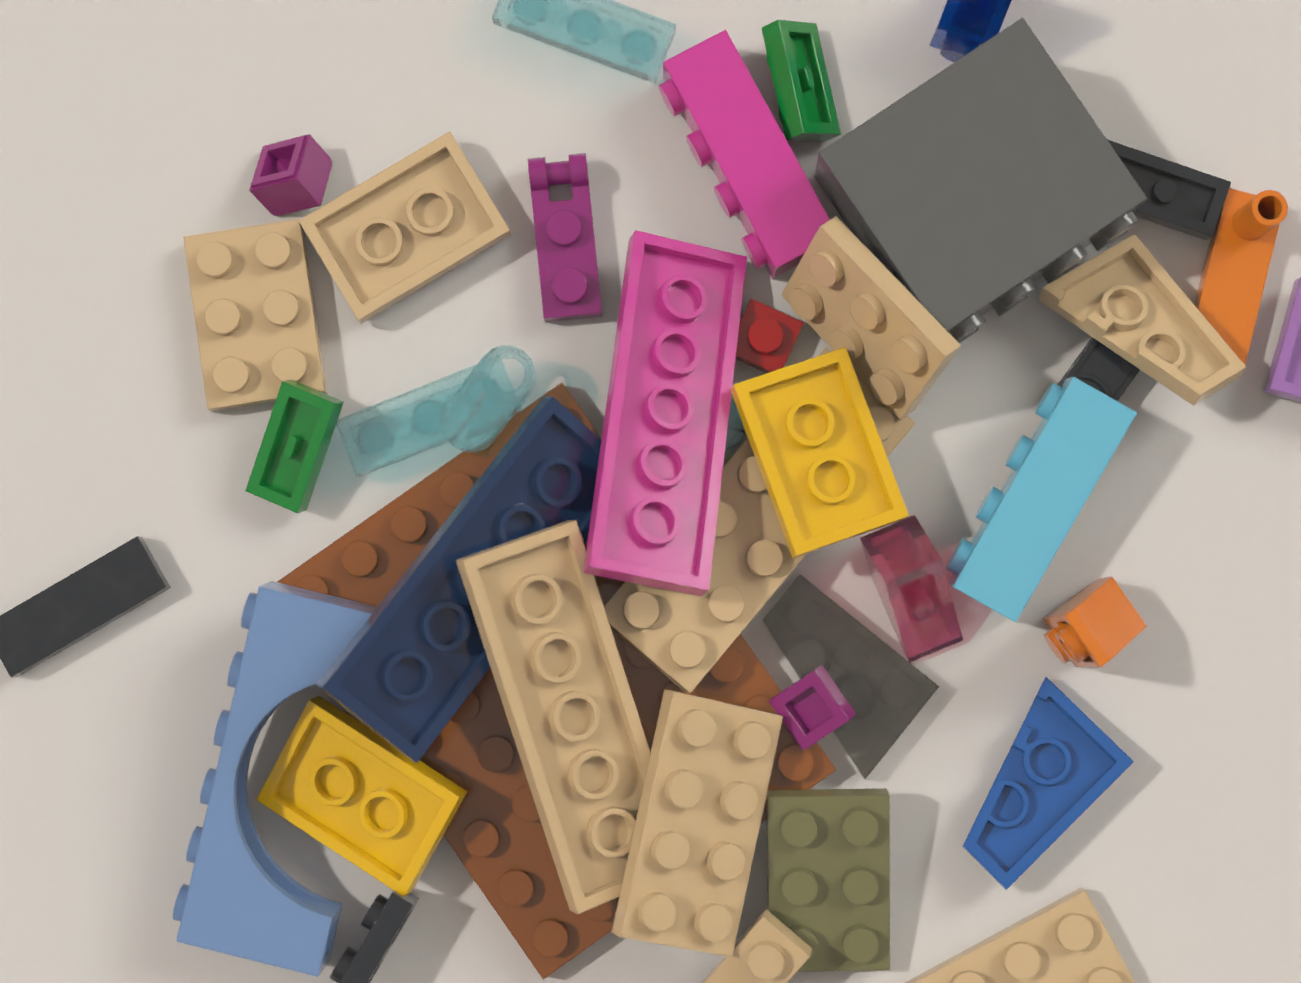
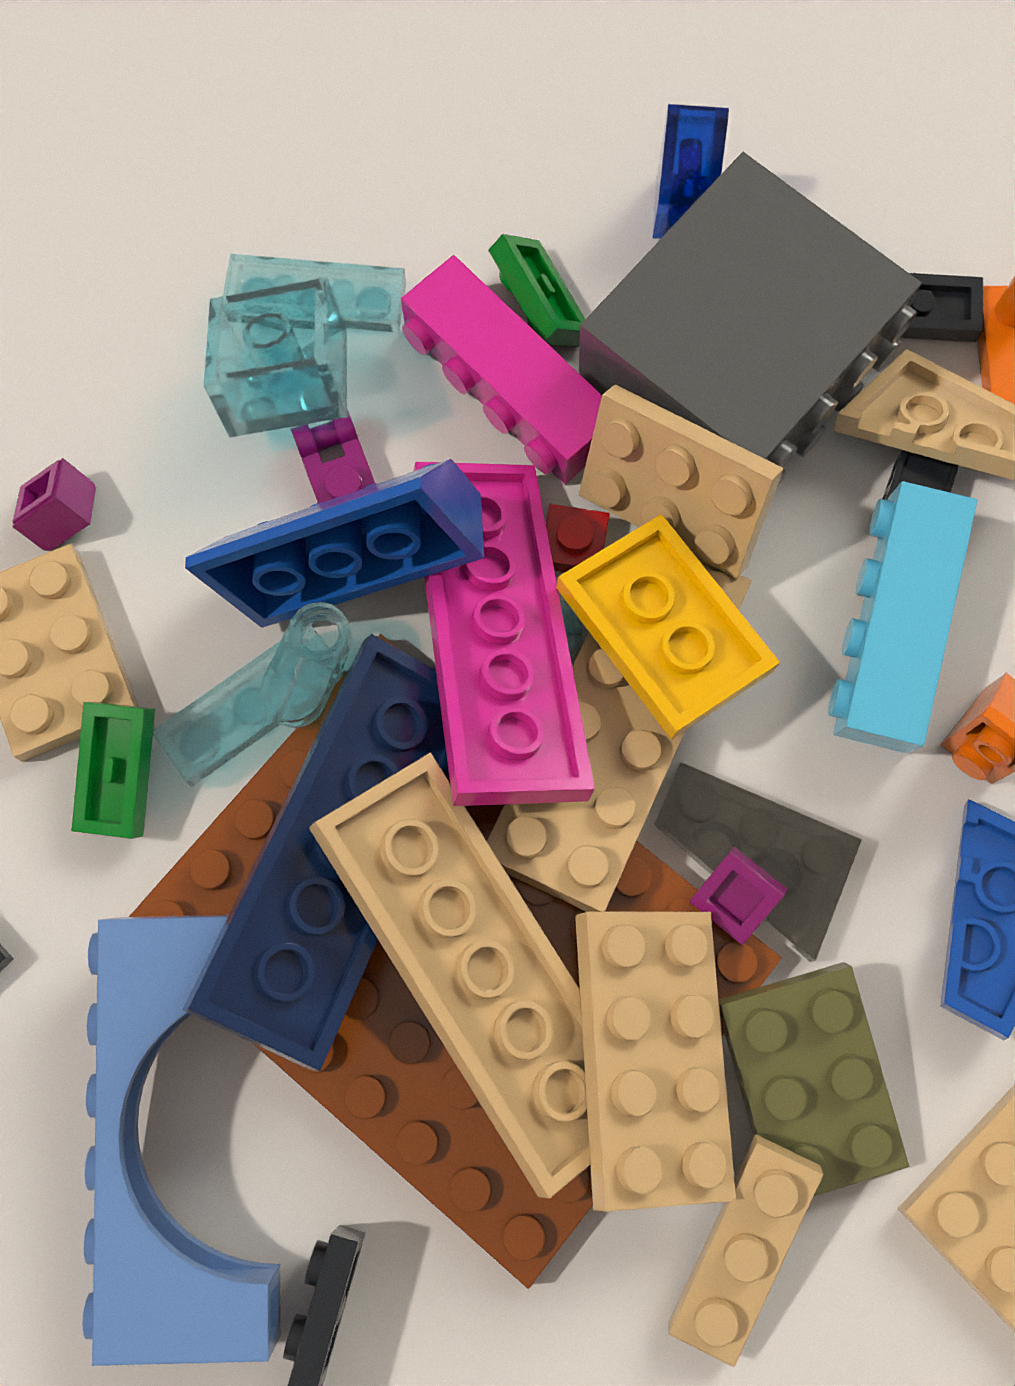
camera: 15 degrees left, 10 degrees down
yellow plate [256,695,468,897] -> none
tan plate [298,131,512,324] -> none
clear pink slope [860,515,963,663] -> none
none -> blue slope [185,459,484,628]
none -> clear light blue brick [203,277,347,438]

